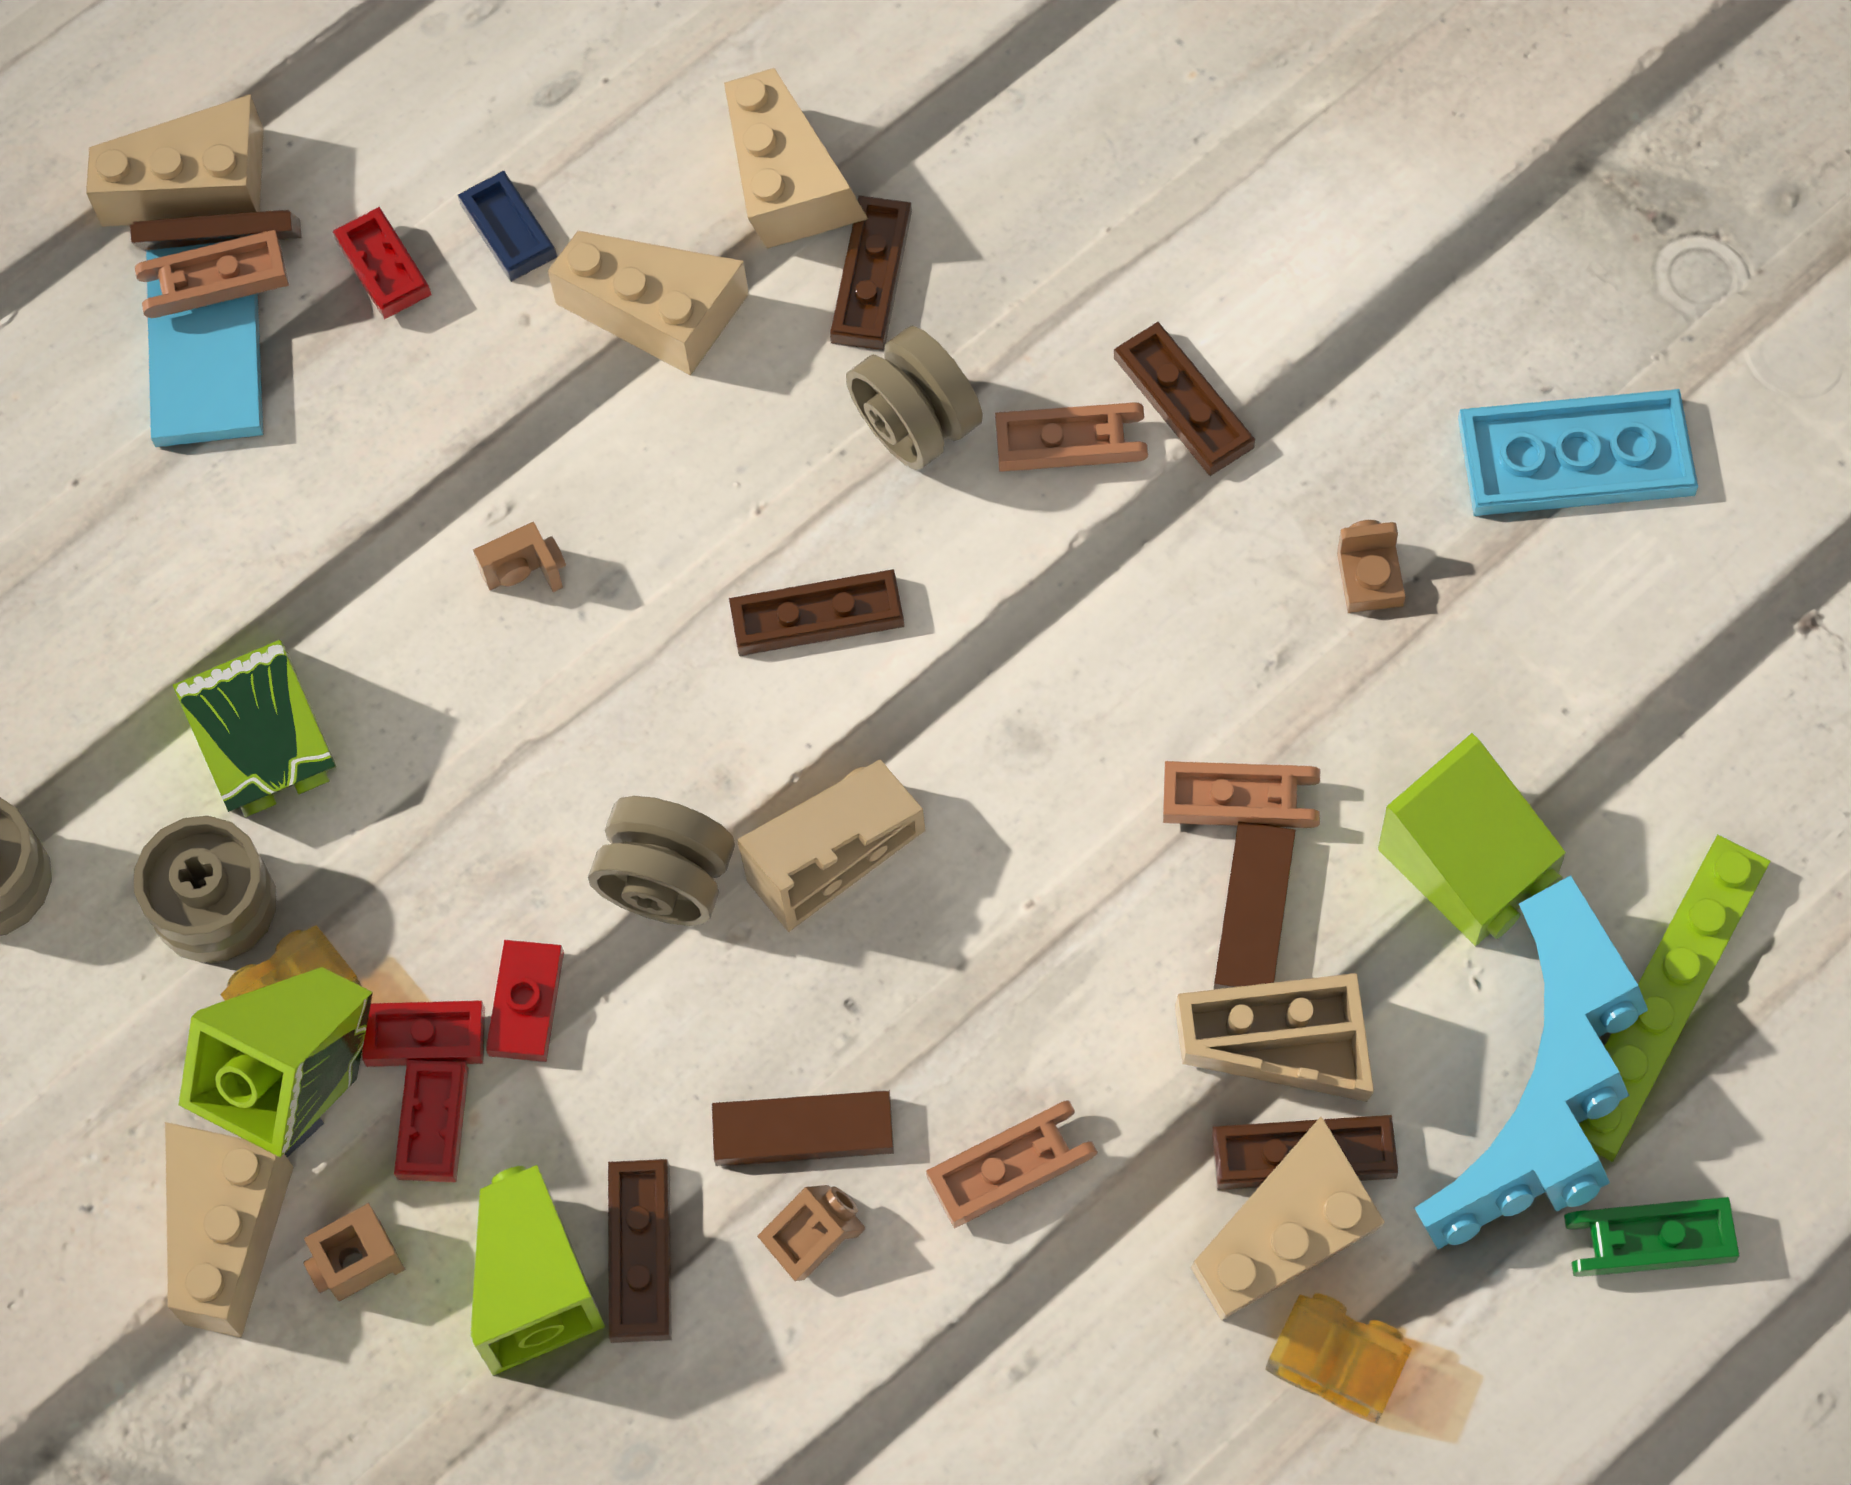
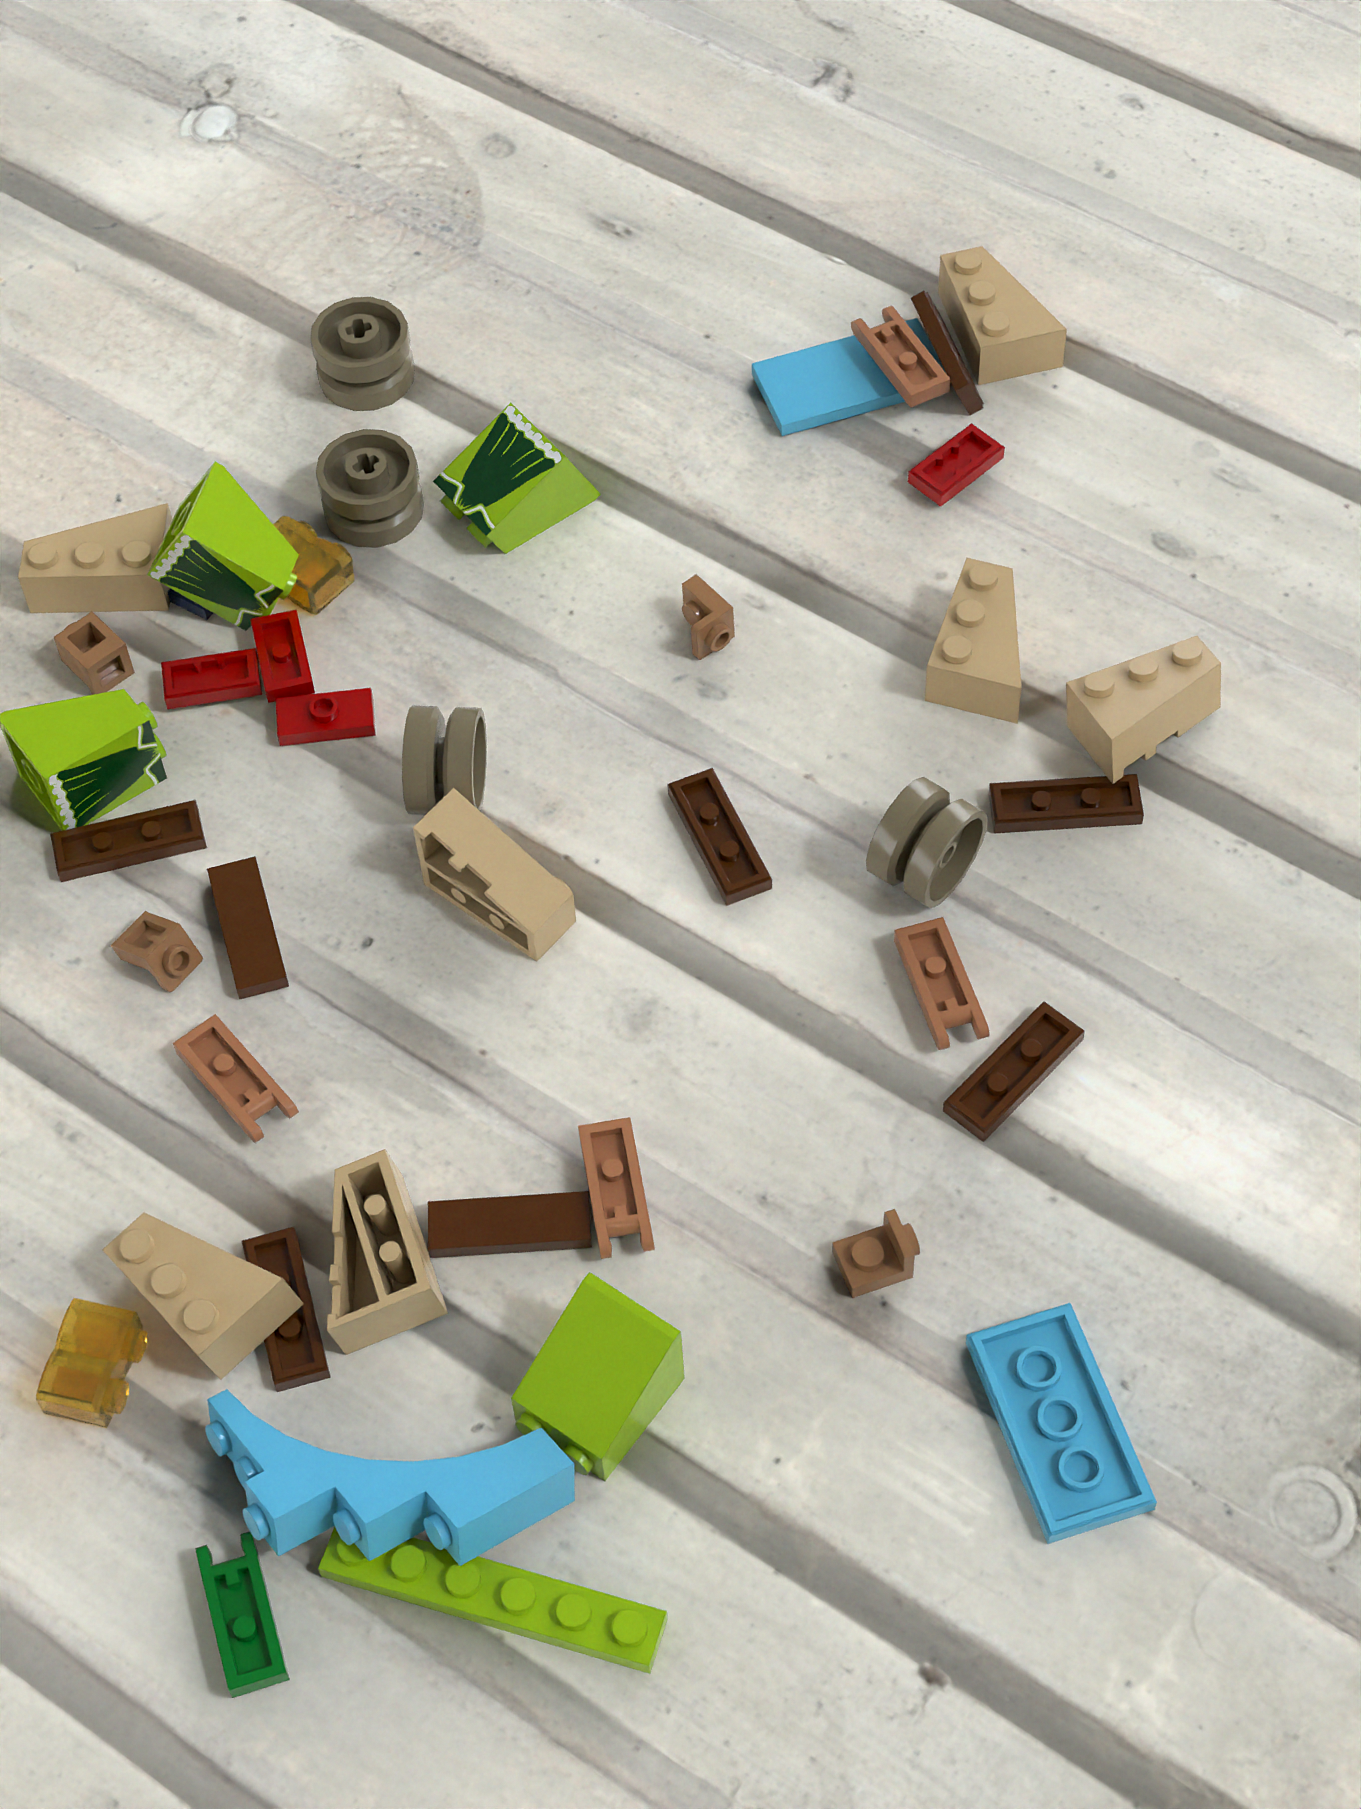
camera: 75 degrees right, 10 degrees down
dark blue tile [458,170,557,282] -> none

